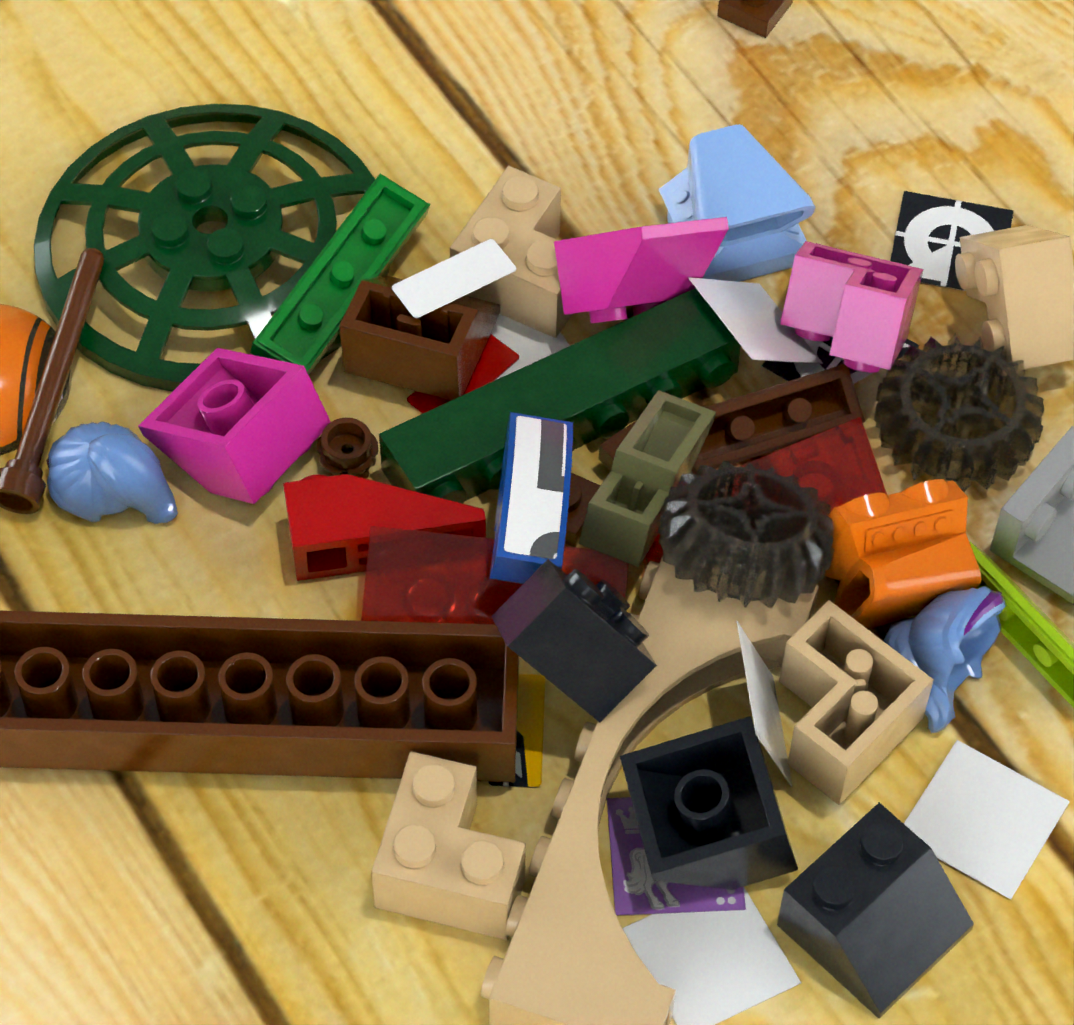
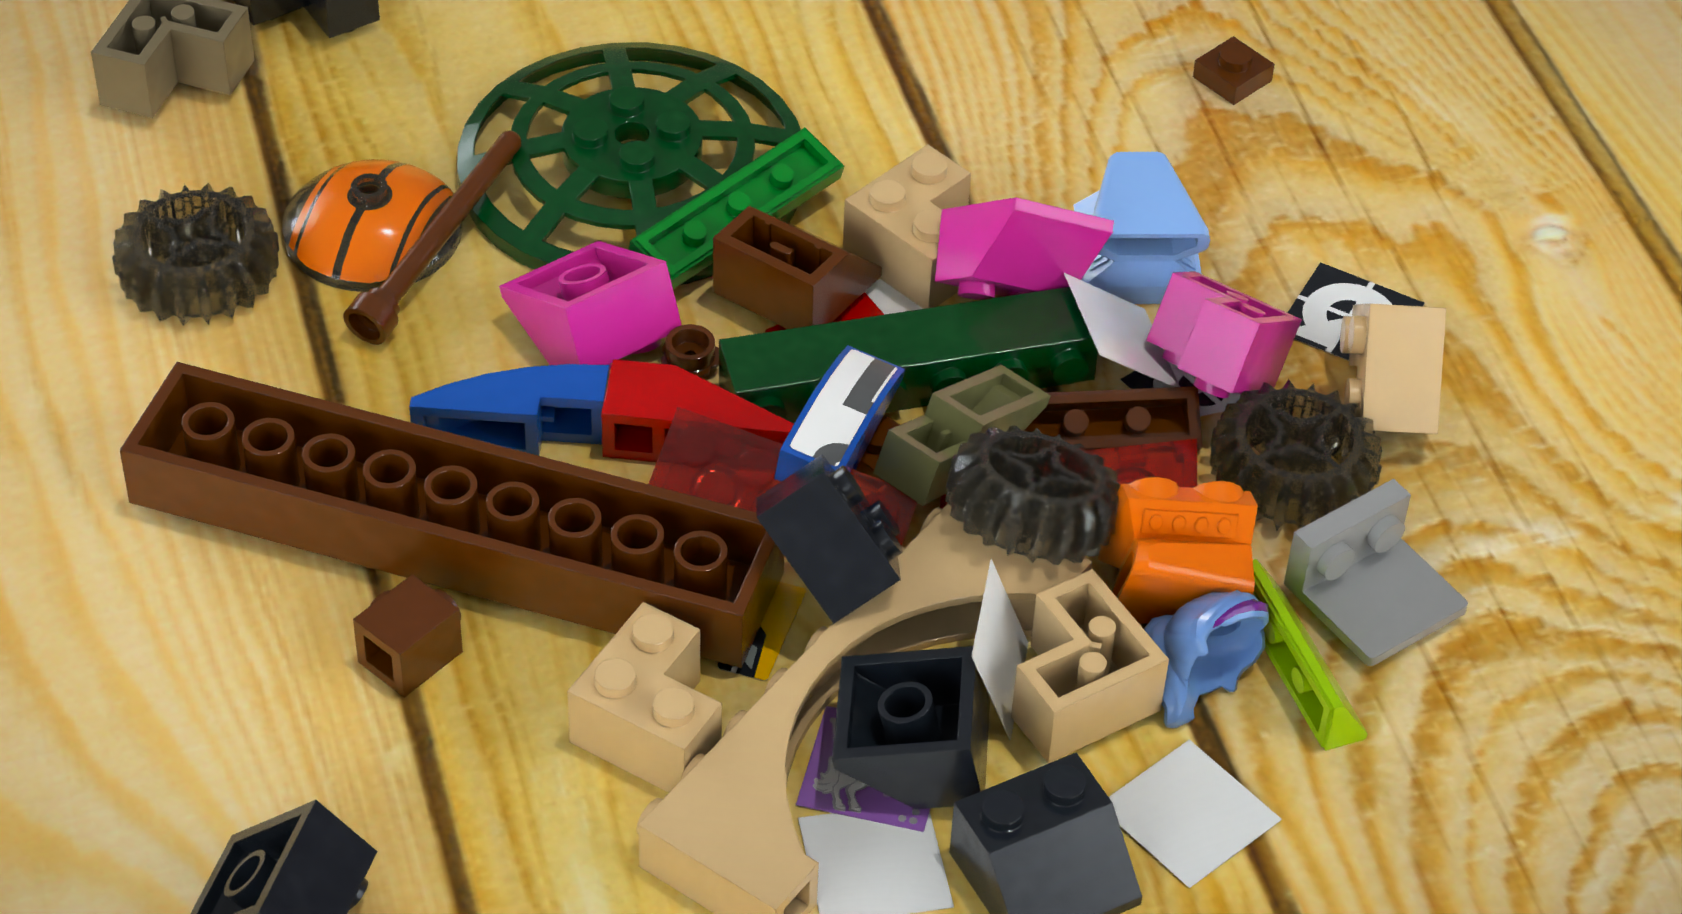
camera: 15 degrees right, 10 degrees down
medium blue hair [46,422,178,524] -> none
white sticker [392,239,516,318] -> none
none -> reddish brown brick [353,574,463,698]
none -> blue slope [409,364,610,456]

